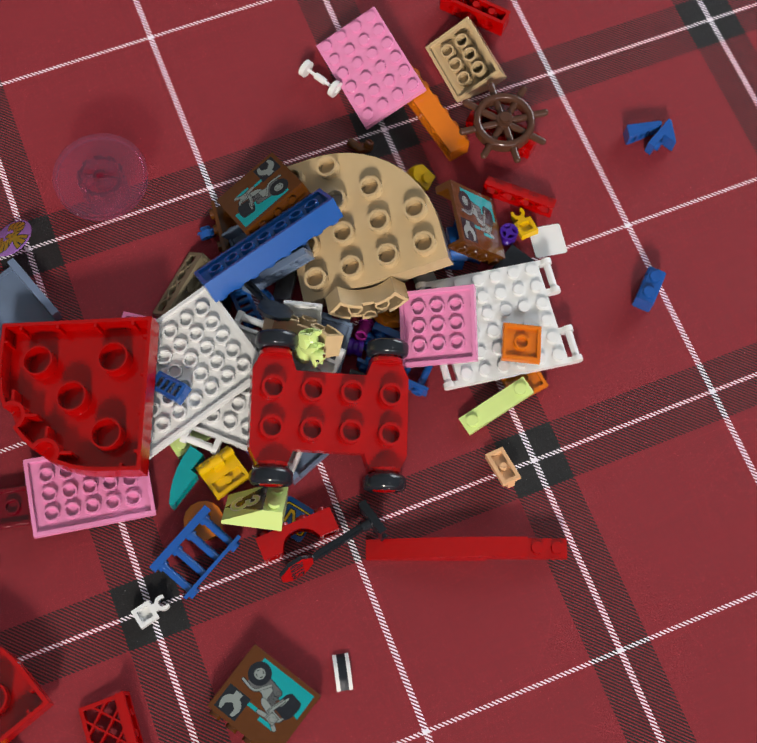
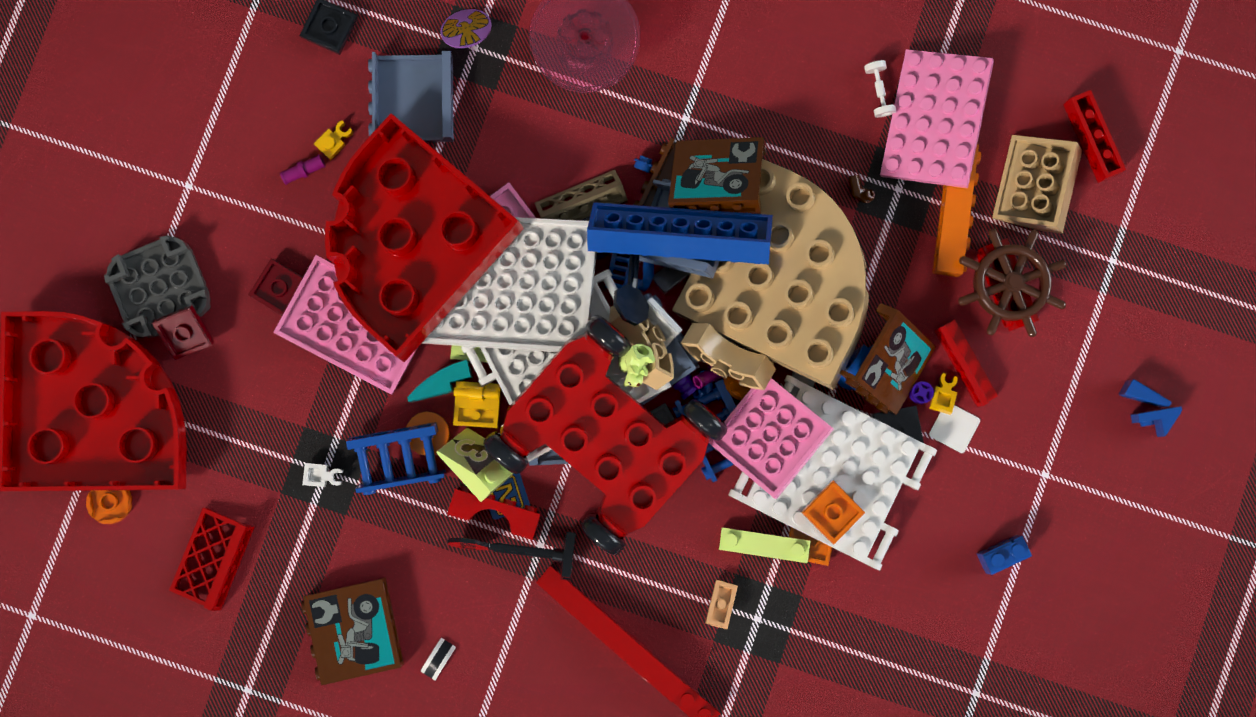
camera: 45 degrees right, 15 degrees up
blue slope [155,370,192,406] -> none
yellow plate [406,164,435,191] -> none

